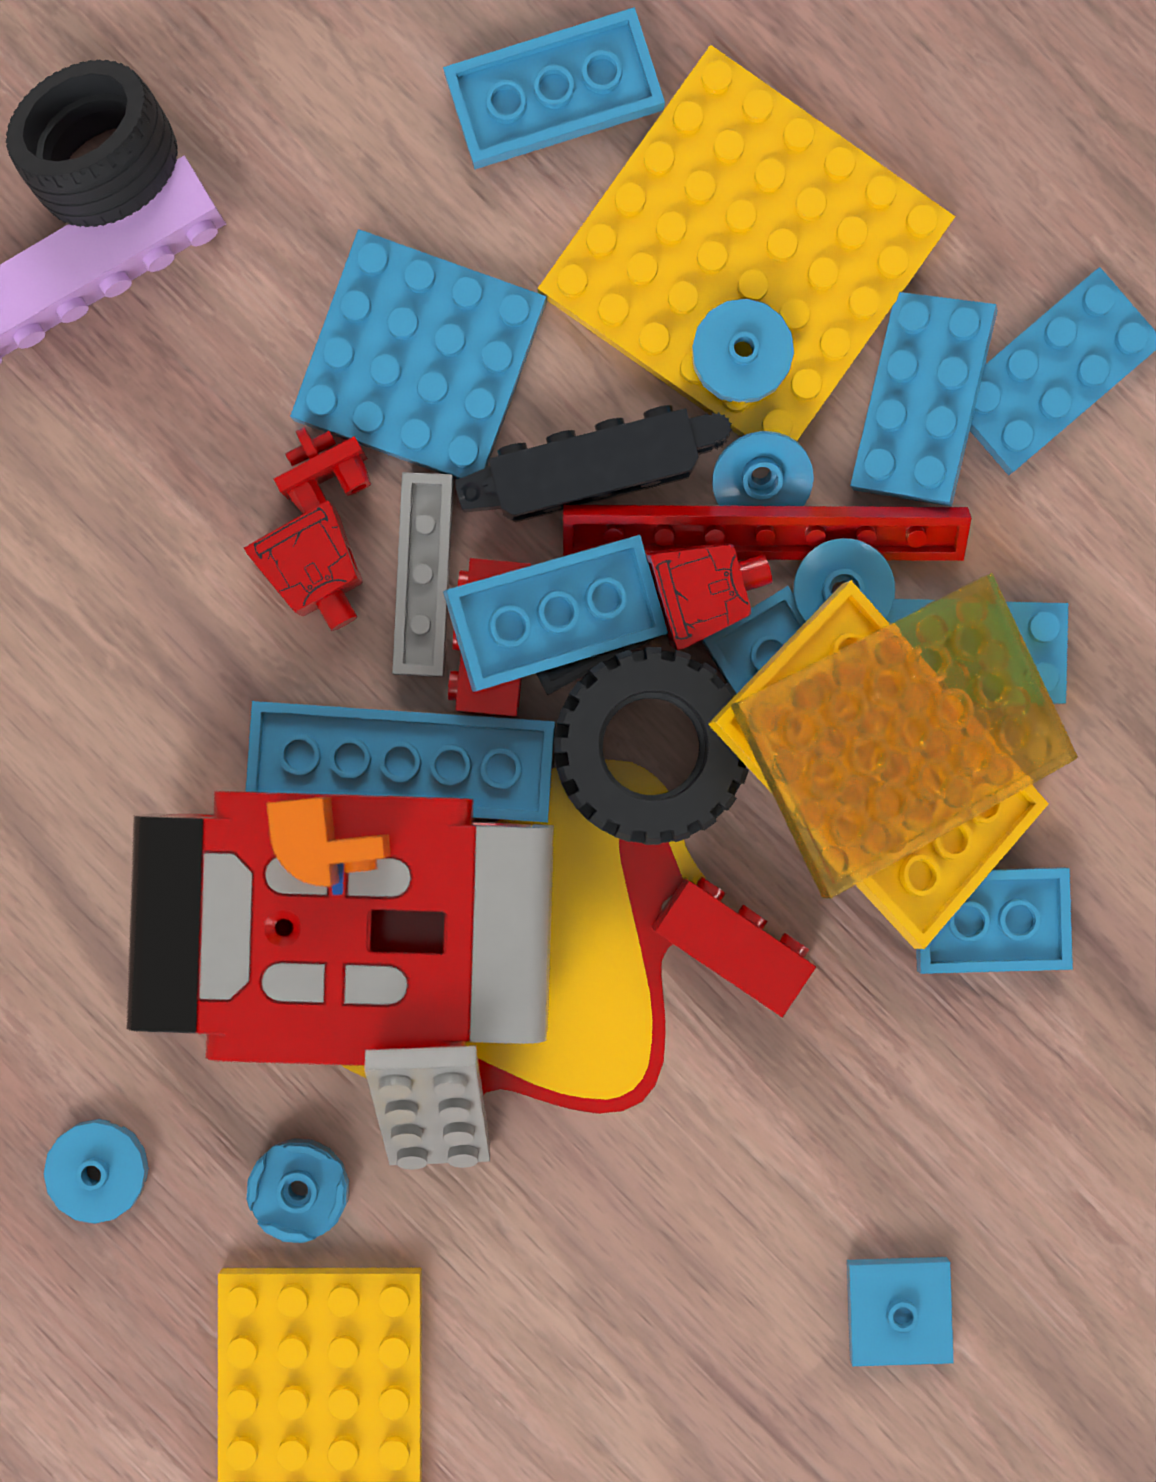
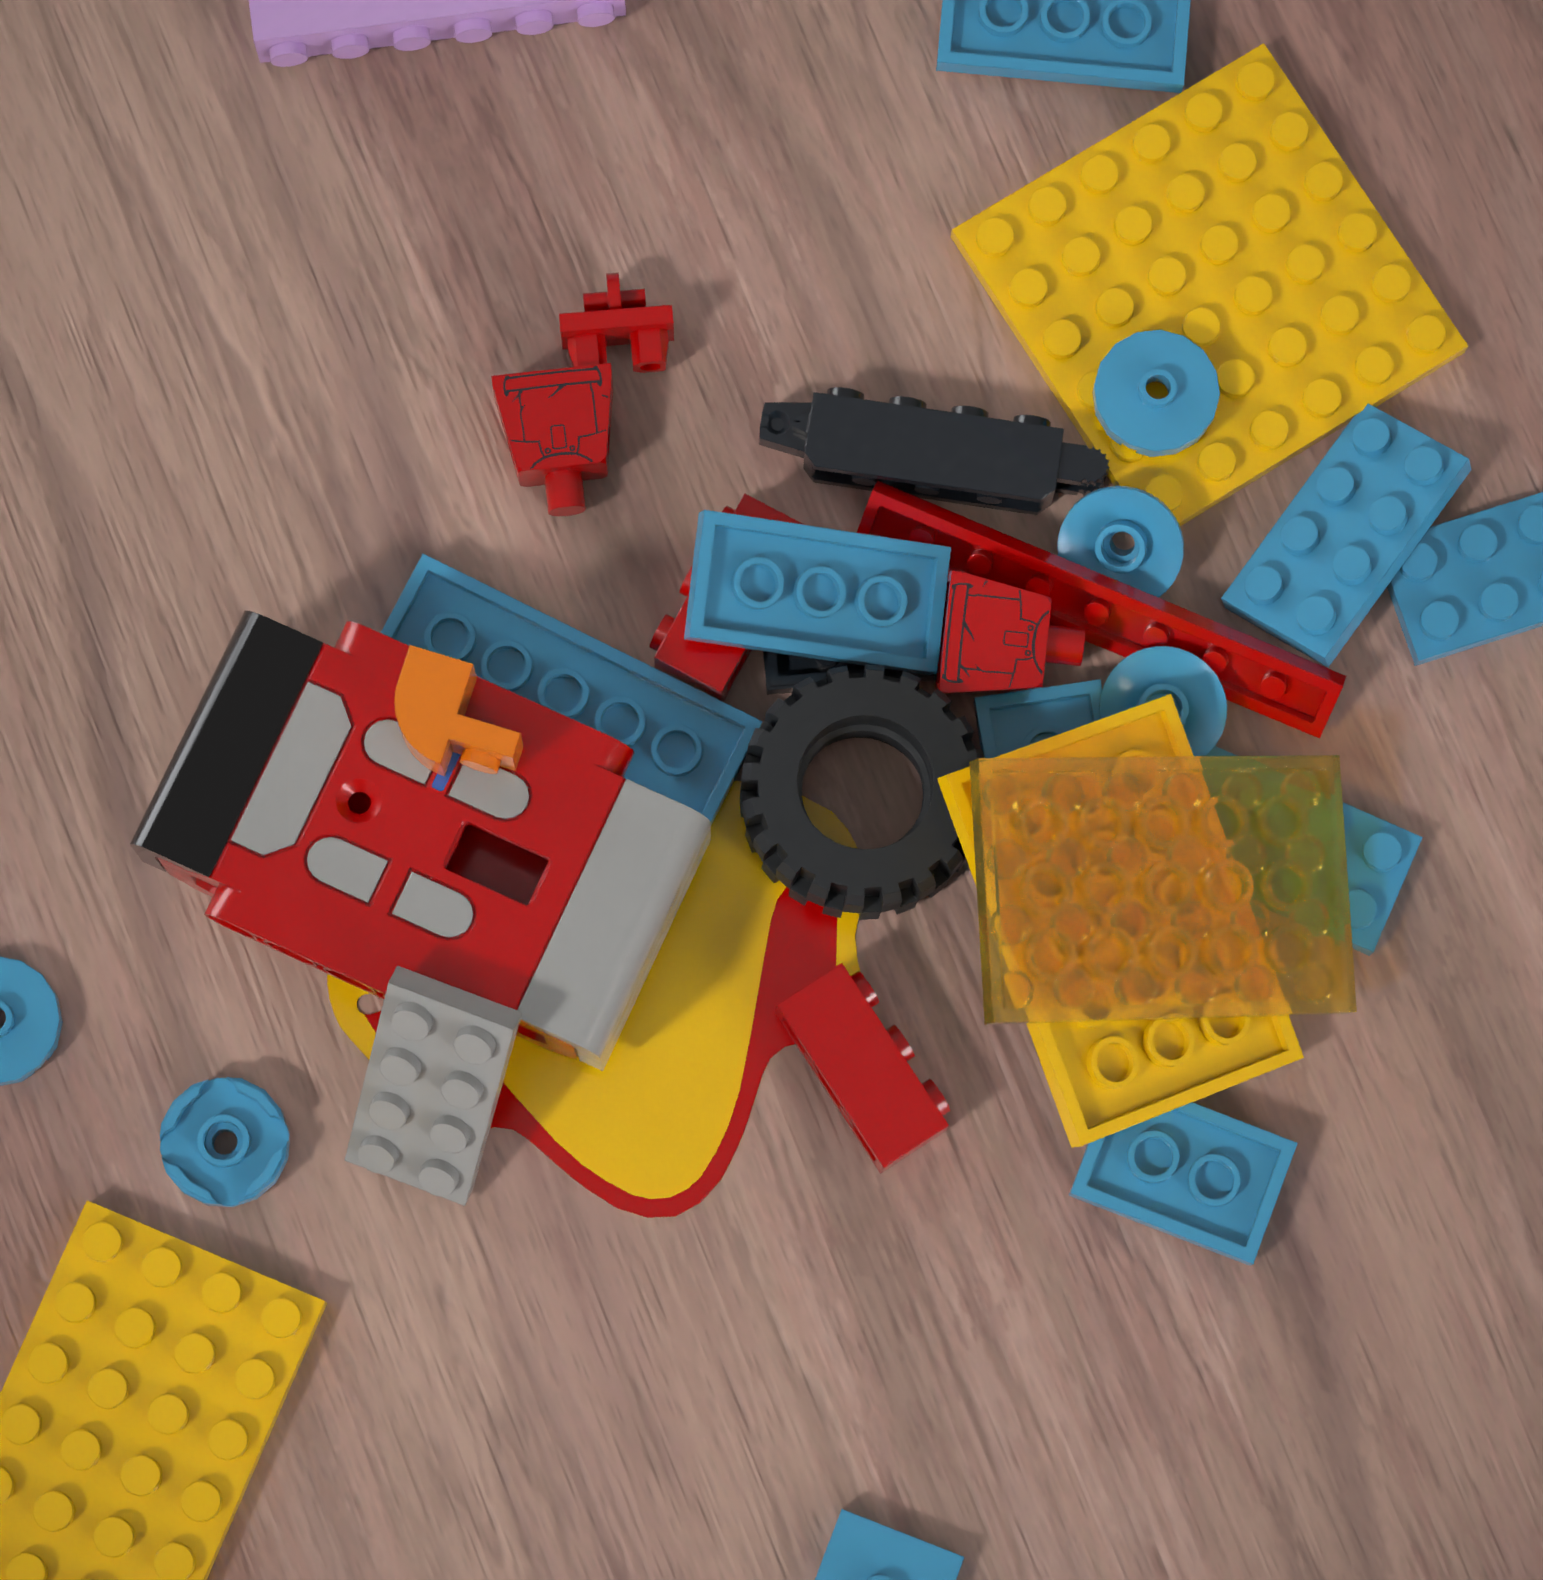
camera: 20 degrees right, 10 degrees down
dark azure plate [290,229,547,480] -> none
light grey plate [392,472,454,677] -> none

